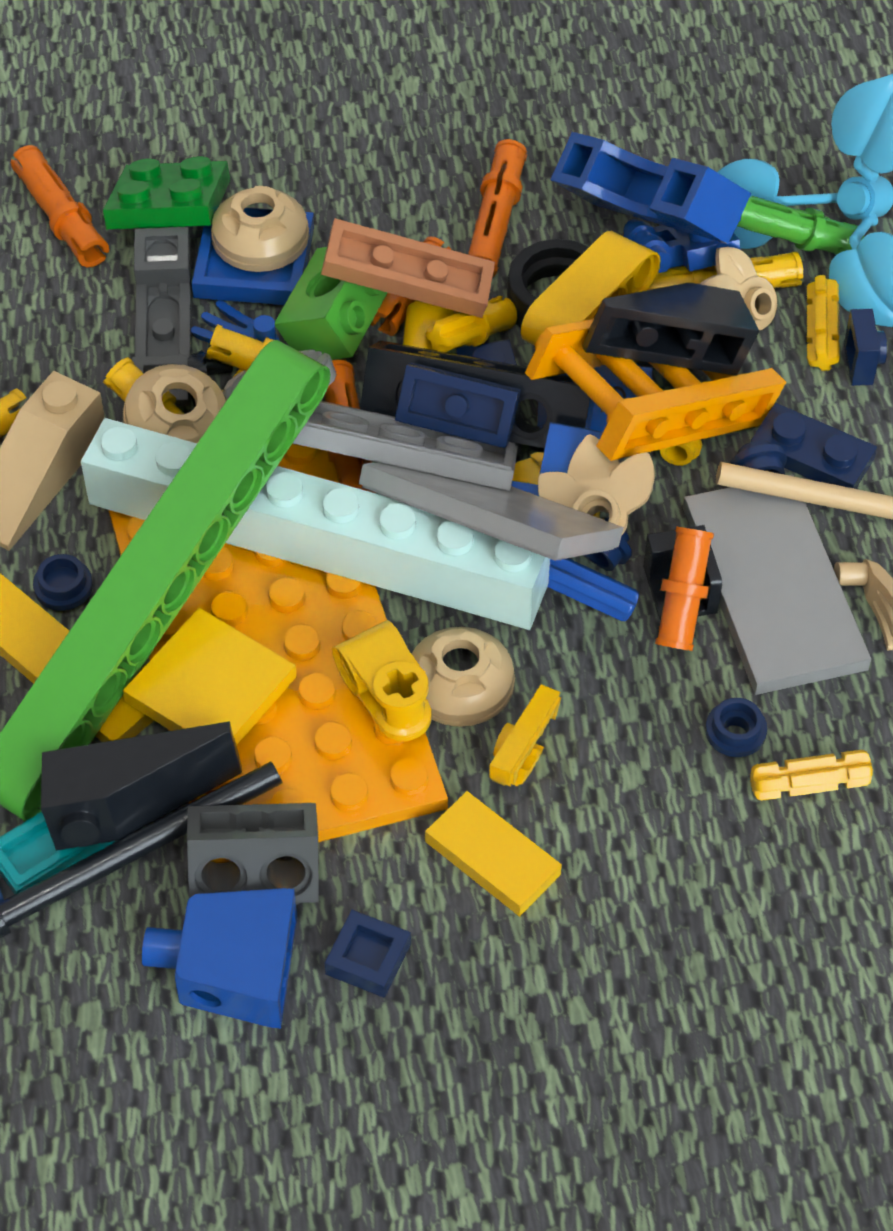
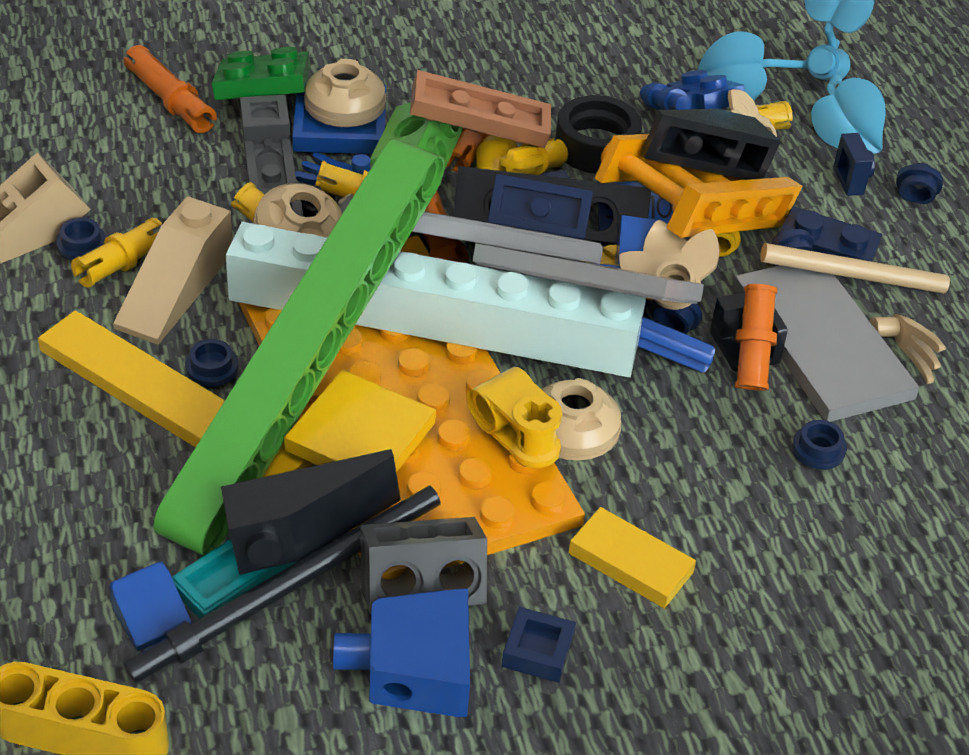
camera: 10 degrees left, 10 degrees down
orange pin [468,139,527,277] -> none
yellow plate [489,684,561,787] -> none
yellow beam [521,230,661,346] -> none
blue arch [550,132,751,244] -> none
bright green pin [737,196,864,255] -> none
yellow axle [750,750,873,801] -> none
yellow axle [807,275,840,371] -> none

